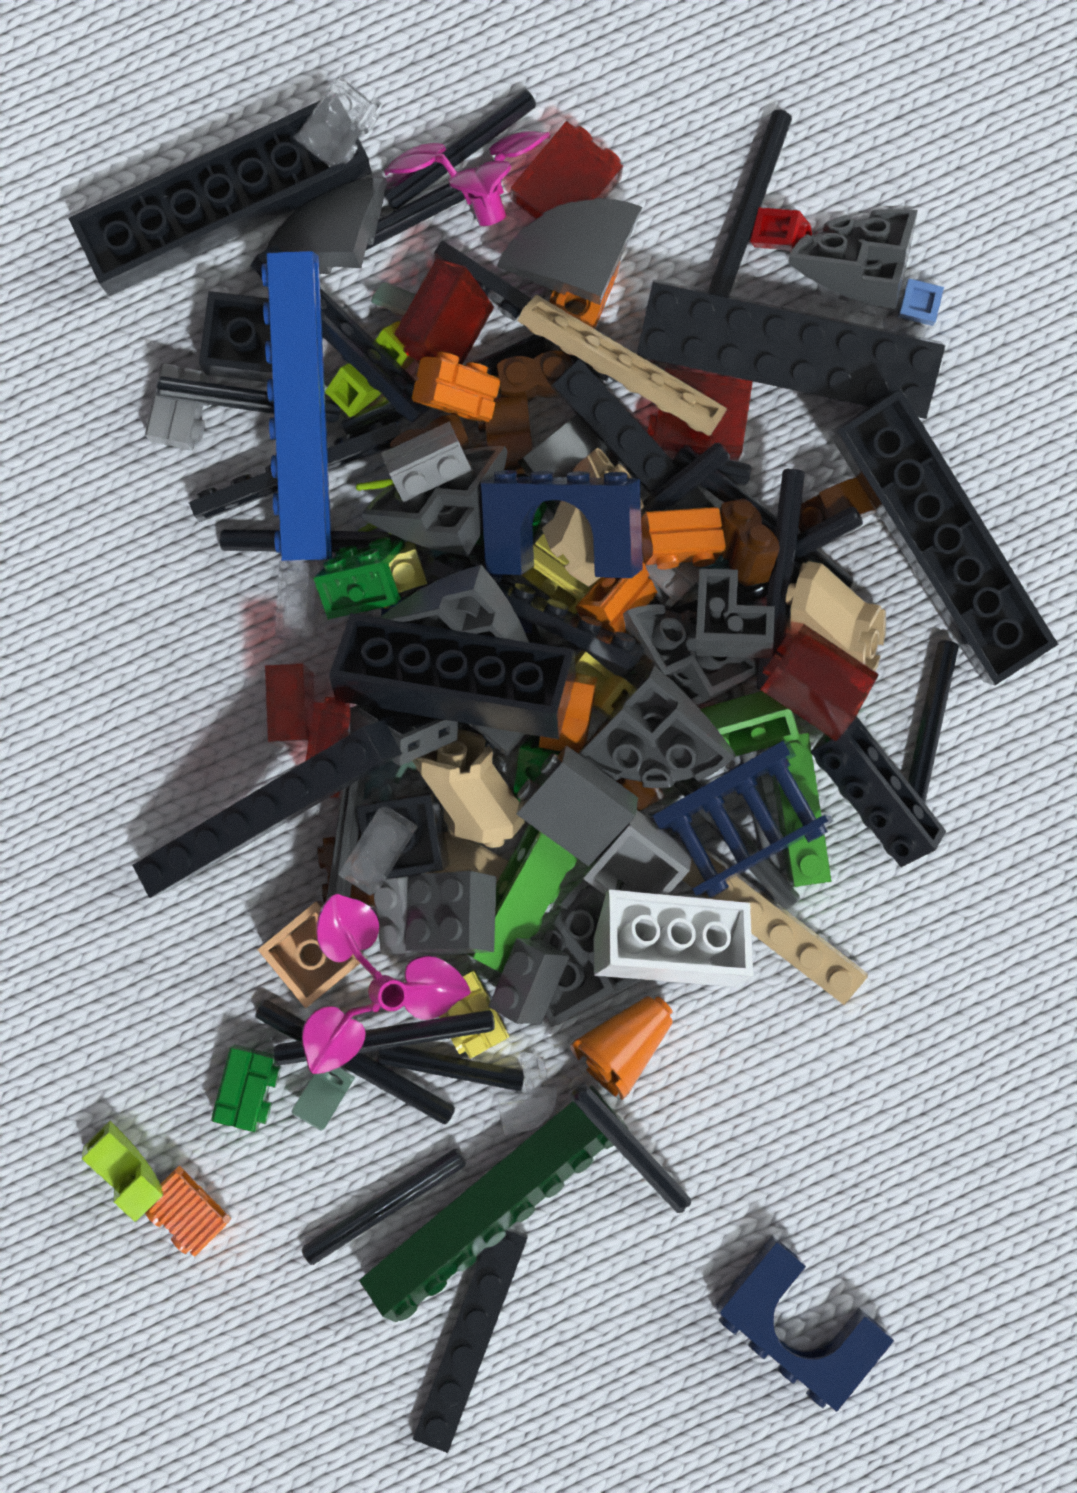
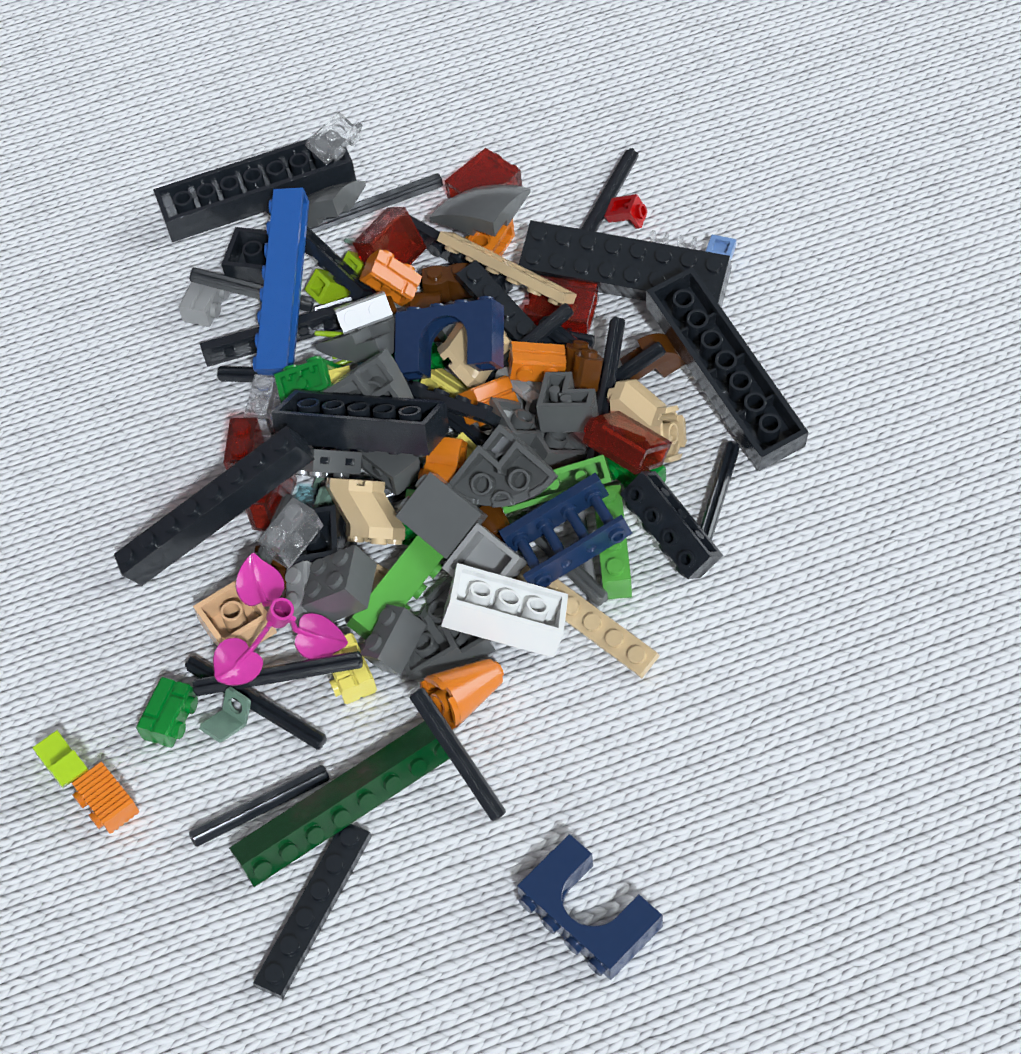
camera: 15 degrees right, 30 degrees down
black axle [378,1046,525,1091] -> none
black axle [384,89,536,210] -> none
dark pink plant [384,131,551,226] -> none
clear brick [497,1049,557,1135] -> none
dark grey brick [788,209,918,309] -> none

